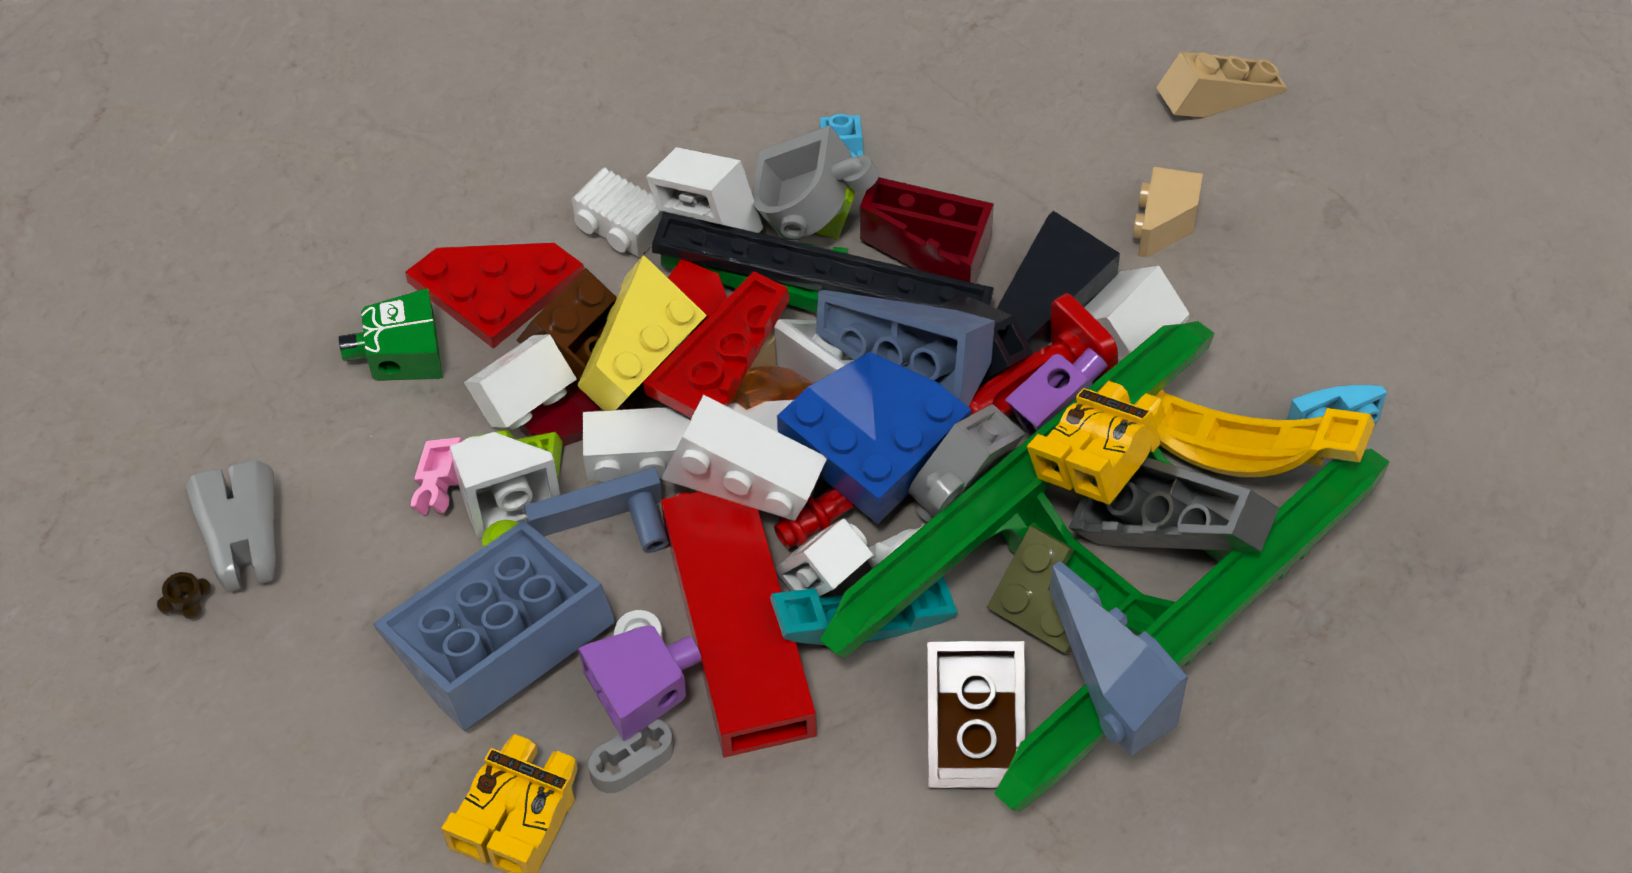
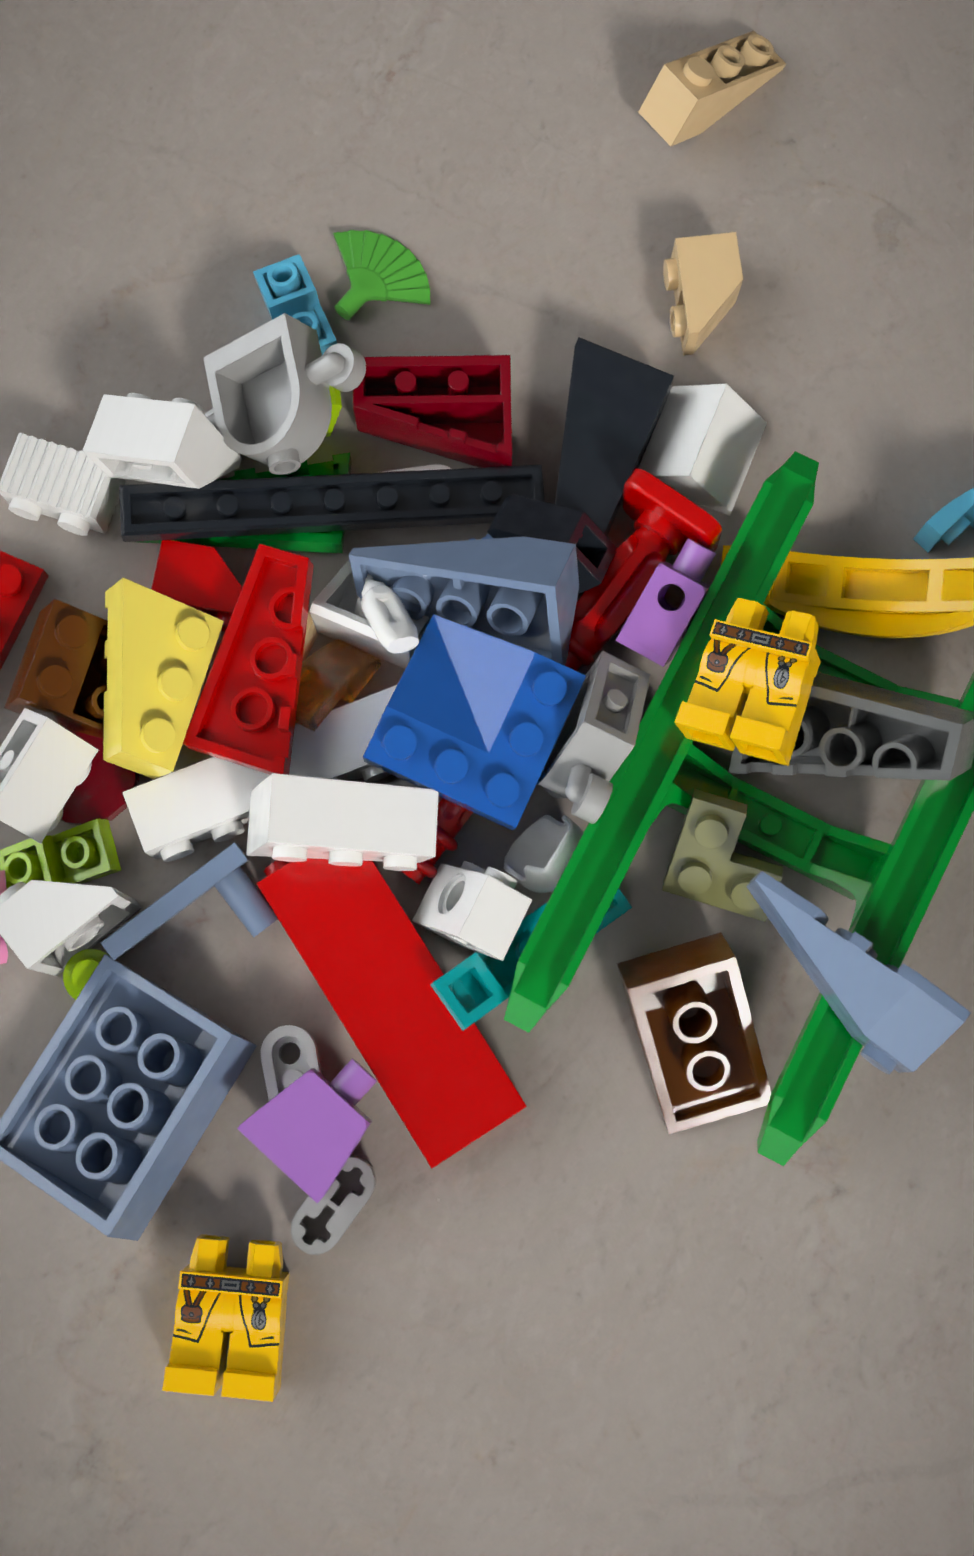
camera: 20 degrees left, 25 degrees up
none -> bright green hand [333,230,430,320]
none -> white piece [361,574,419,654]

